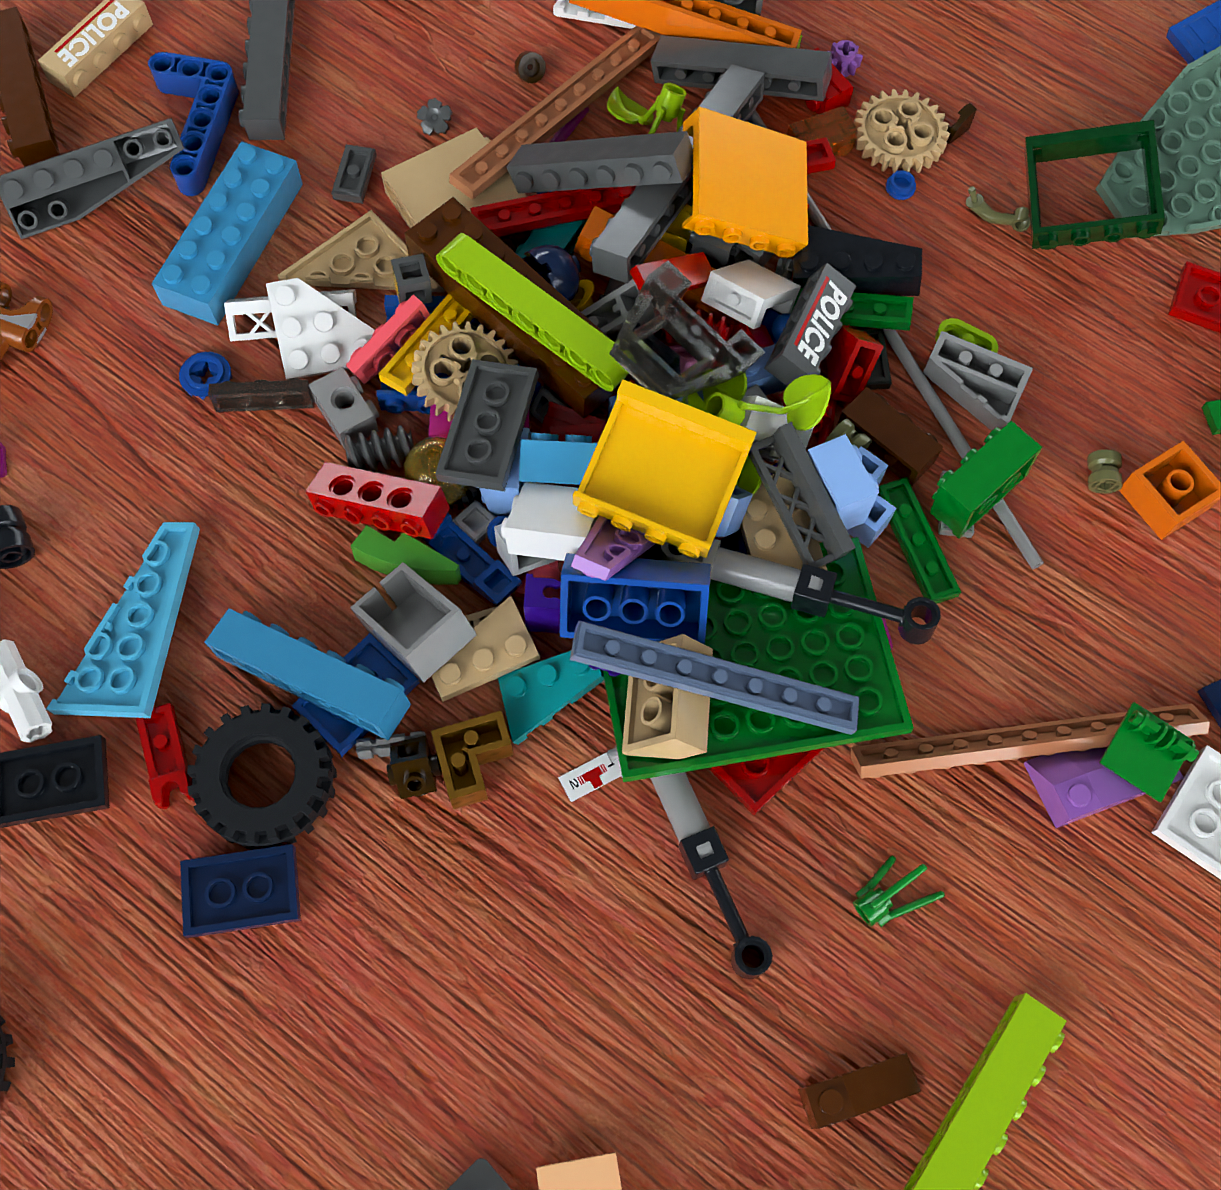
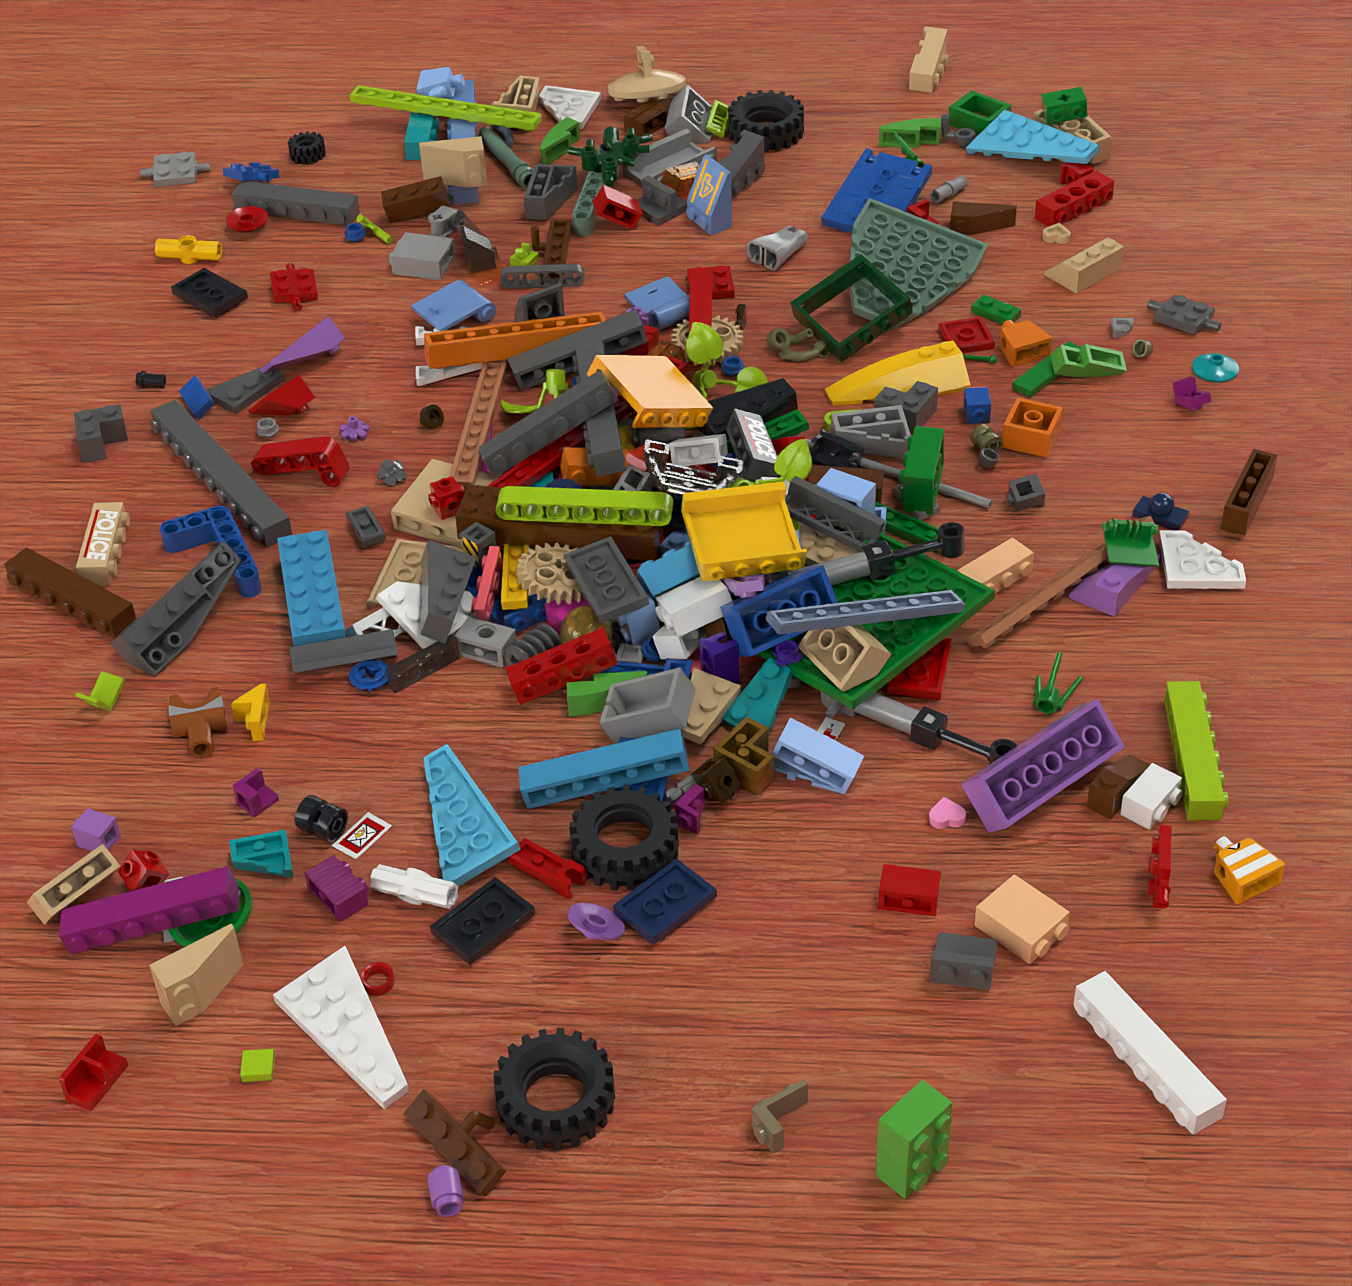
camera: 30 degrees left, 25 degrees down
none -> yellow slope [231,684,270,741]
none -> red beam [251,437,350,487]
none -> dark grey fence [289,629,398,673]
none -> sticker [332,812,392,859]
none -> medium lavender plant [340,416,370,441]
none -> dark grey wedge [420,540,476,644]
none -> red brick [428,476,465,520]
none -> medium lavender dish [568,903,625,940]
none -> medium blue door [624,276,690,331]
none -> magenta bracket [675,784,705,834]
none -> lime plant [685,322,769,429]
none -> red plate [687,265,735,299]
none -> red tile [689,273,712,333]
none -> light grey piece [747,225,808,271]
none -> olive plate [767,328,813,352]
none -> light blue wedge [772,718,864,794]
none -> black hinge [809,429,865,468]
none -> yellow wedge [824,341,971,406]
none -> dark grey brick [874,381,938,434]
none -> red panel [878,864,941,917]
none -> bright pink tile [929,797,966,829]
none -> light nougat brick [957,537,1034,594]
none -> medium lavender brick [961,699,1125,833]
none -> green hinge [963,354,998,364]
none -> blue brick [963,387,991,424]
none -> dark grey hinge [978,448,999,469]
none -> dark grey brick [1005,473,1045,512]
none -> white brick [1120,763,1183,830]

